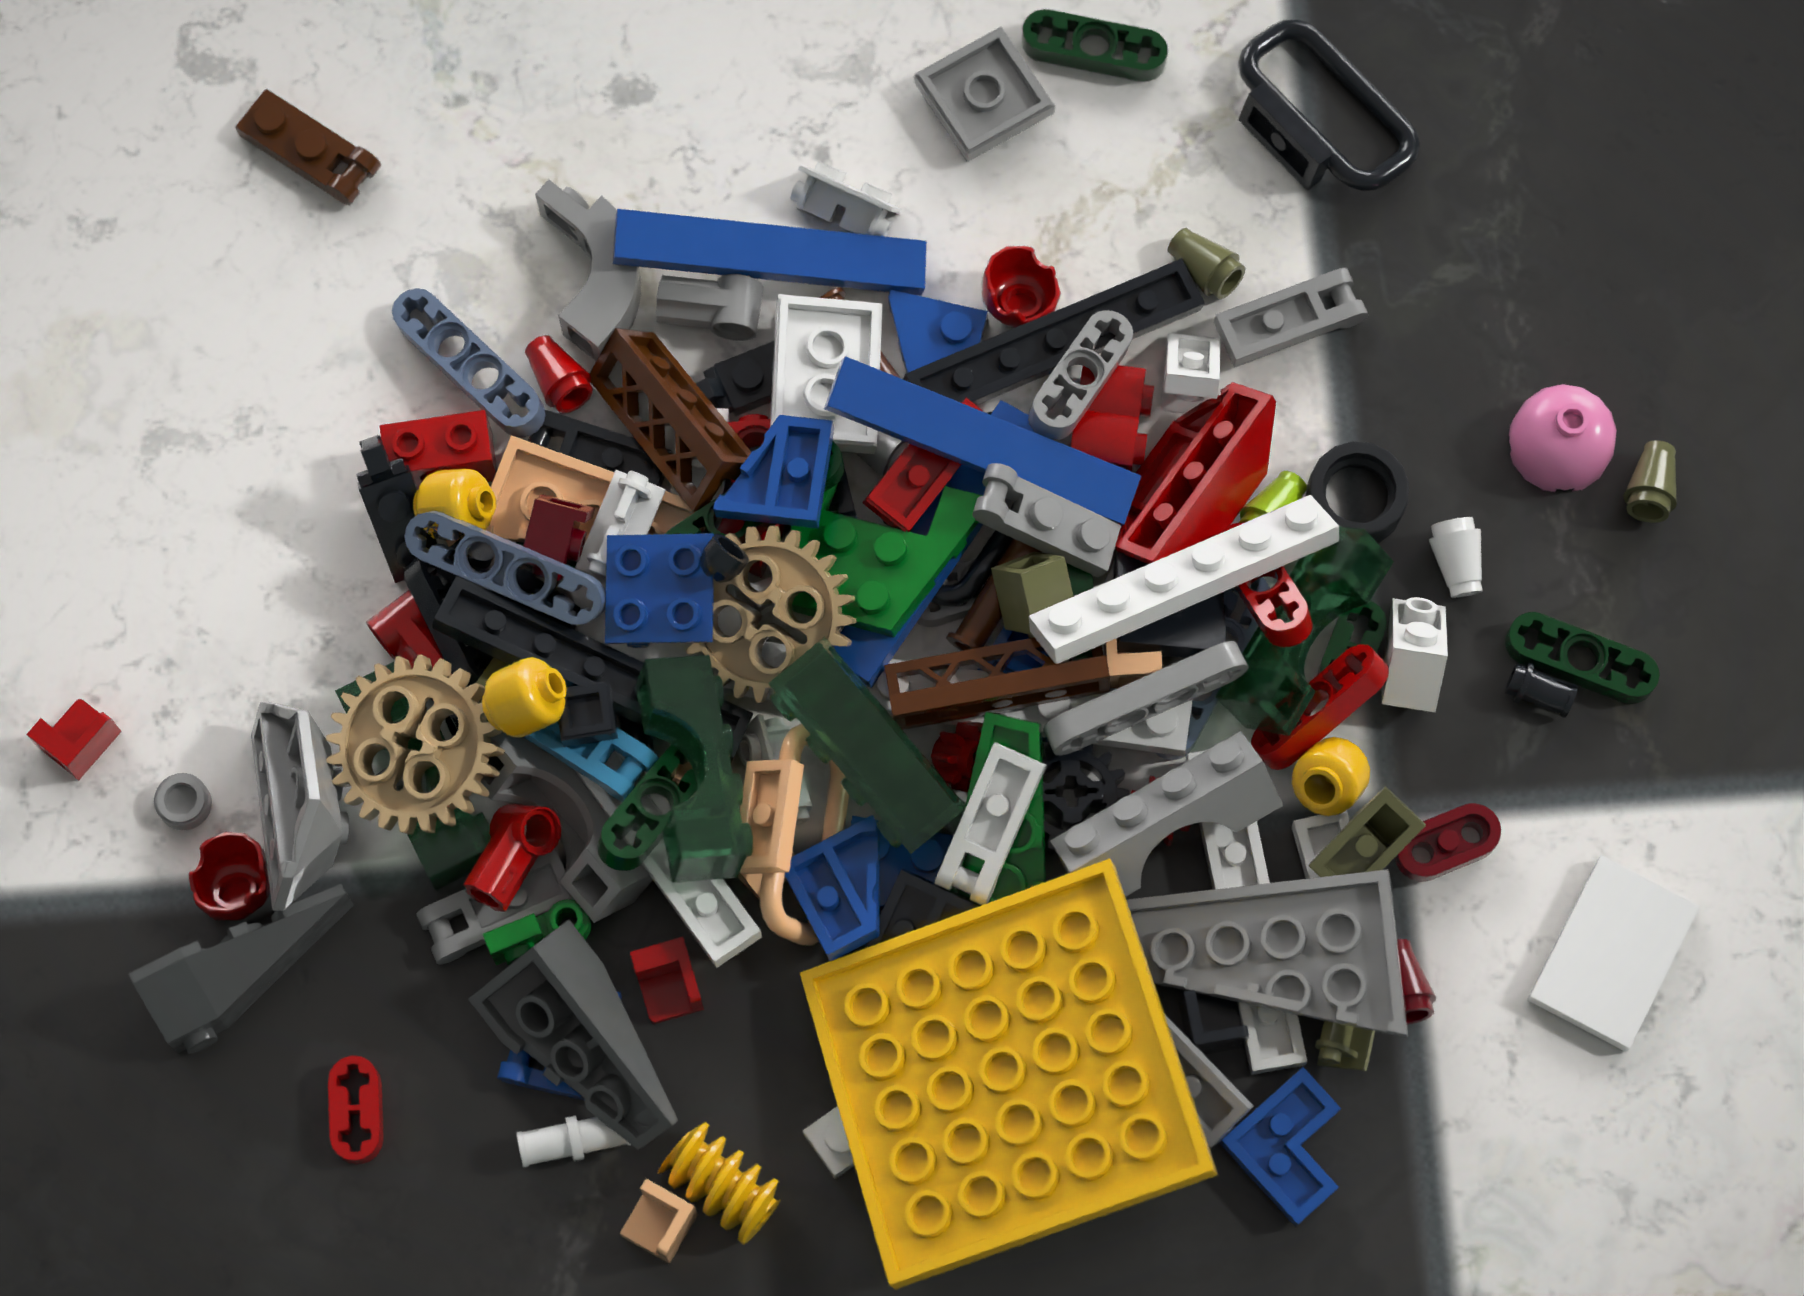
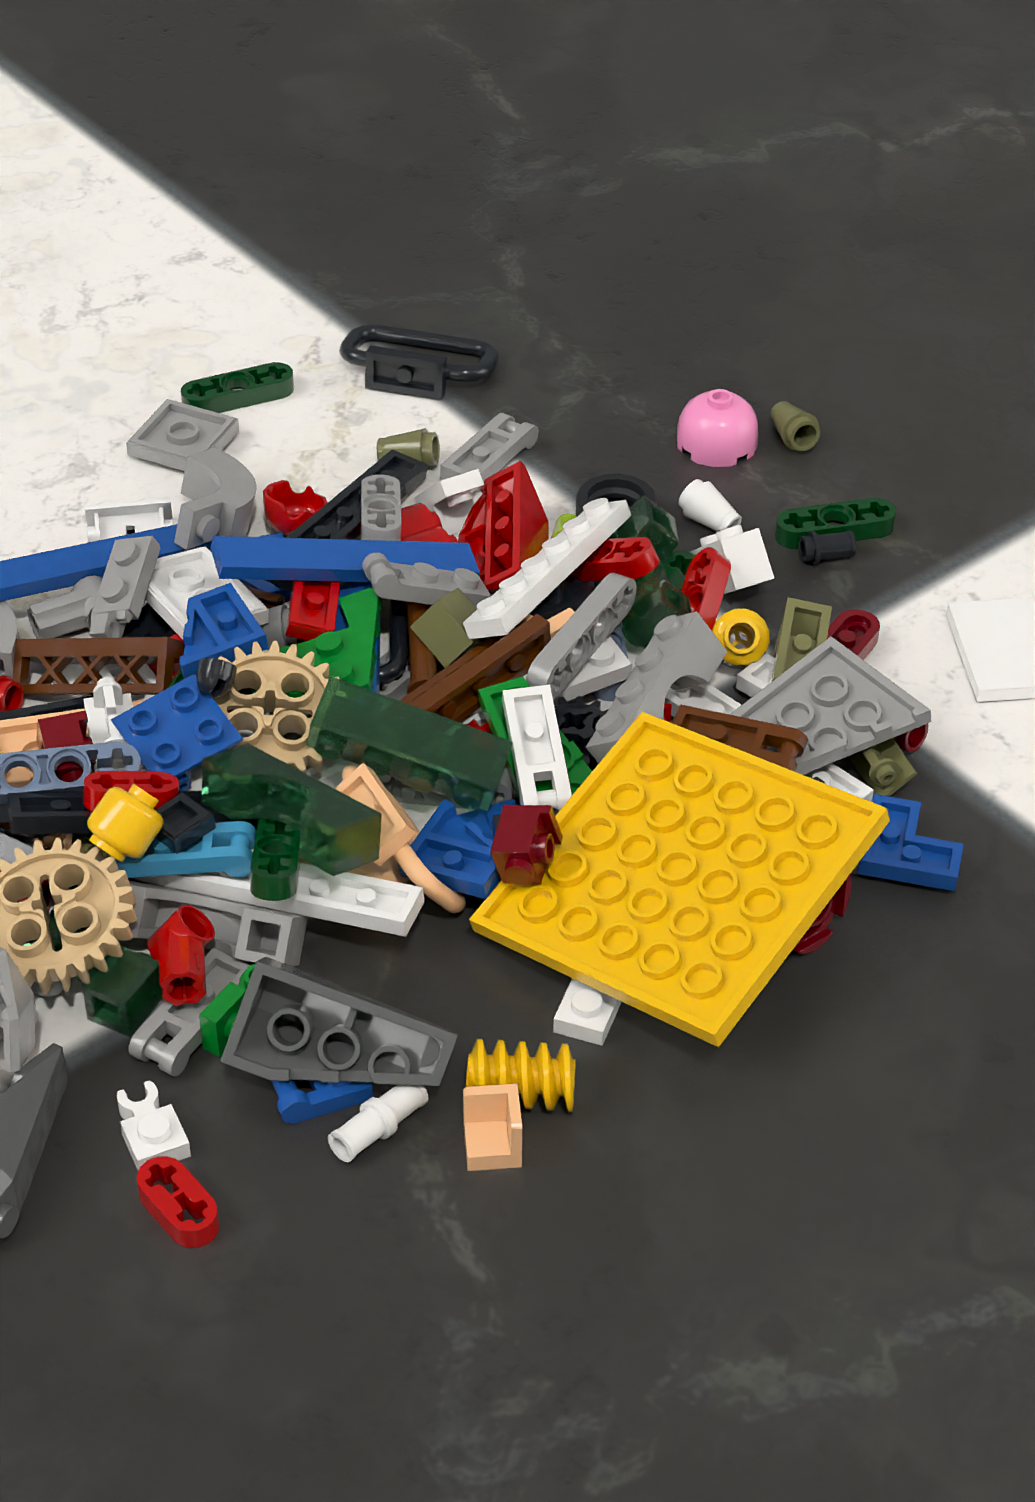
camera: 35 degrees left, 30 degrees down
red panel [630,937,704,1024] -> none
none -> red beam [83,771,179,811]
none -> light grey hinge [89,536,160,638]
none -> white plate [117,1080,191,1170]
none -> light grey arch [174,447,256,550]
none -> dark red brick [490,805,563,886]
none -> reddish brown plate [672,704,808,772]

